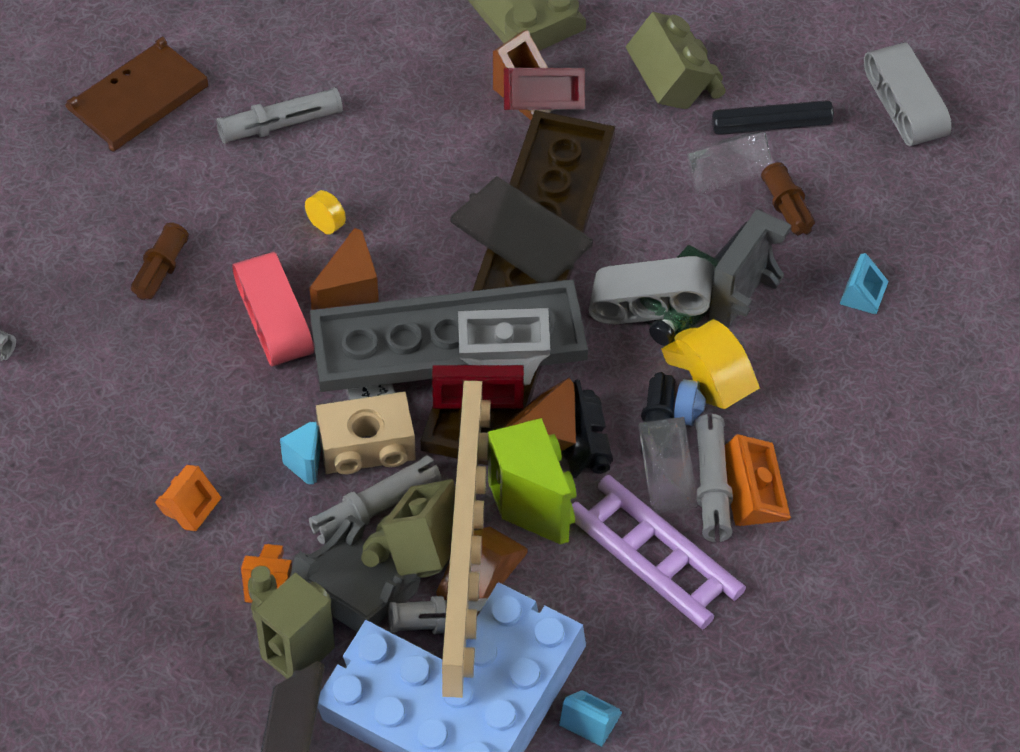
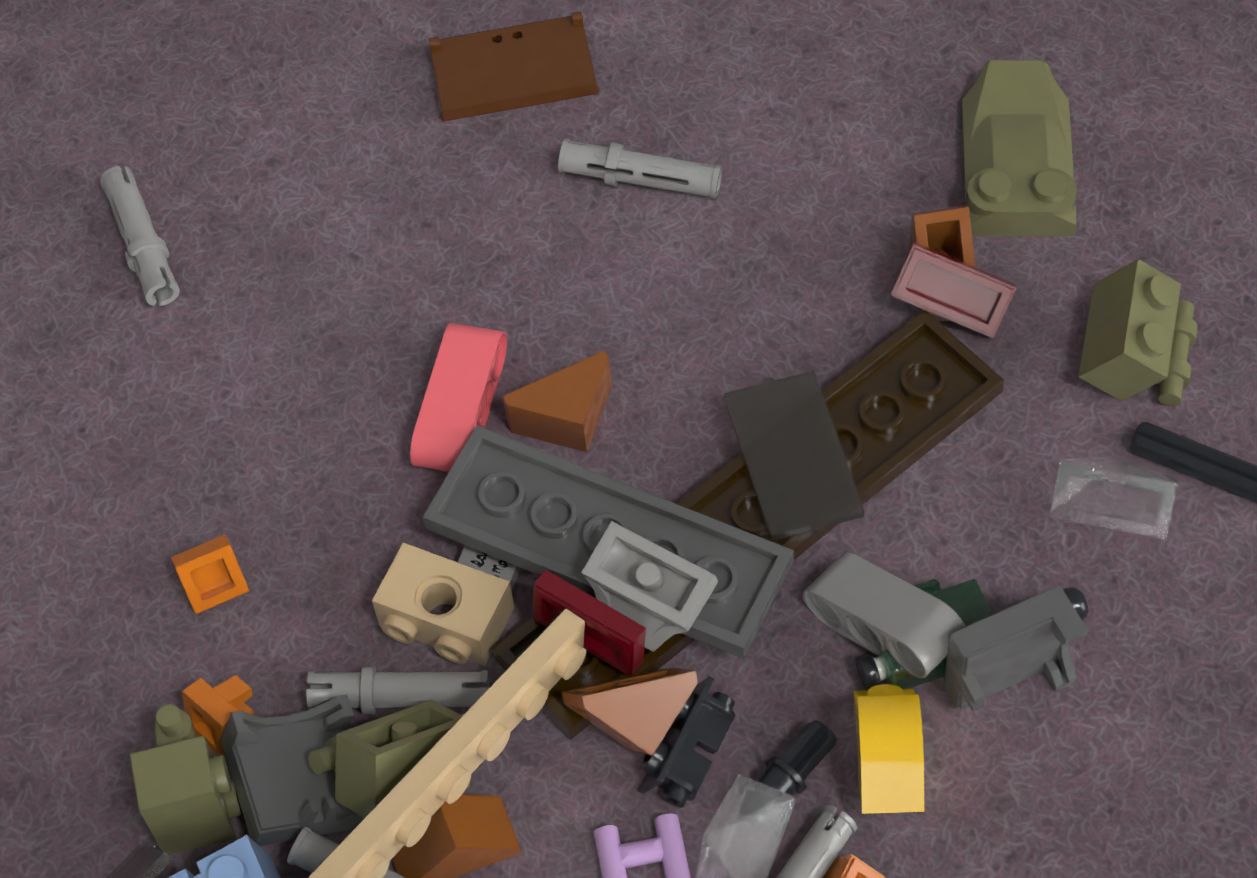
camera: 40 degrees right, 5 degrees up
reddish brown axle [131,223,189,300] -> none
medium azure slope [280,422,321,484] -> none
yellow tile [305,190,346,235] -> none
lime slope [488,418,577,544] -> none
medium blue tile [674,379,706,426] -> none
reddish brown axle [761,162,815,236] -> none
medium azure slope [840,253,888,314] -> none

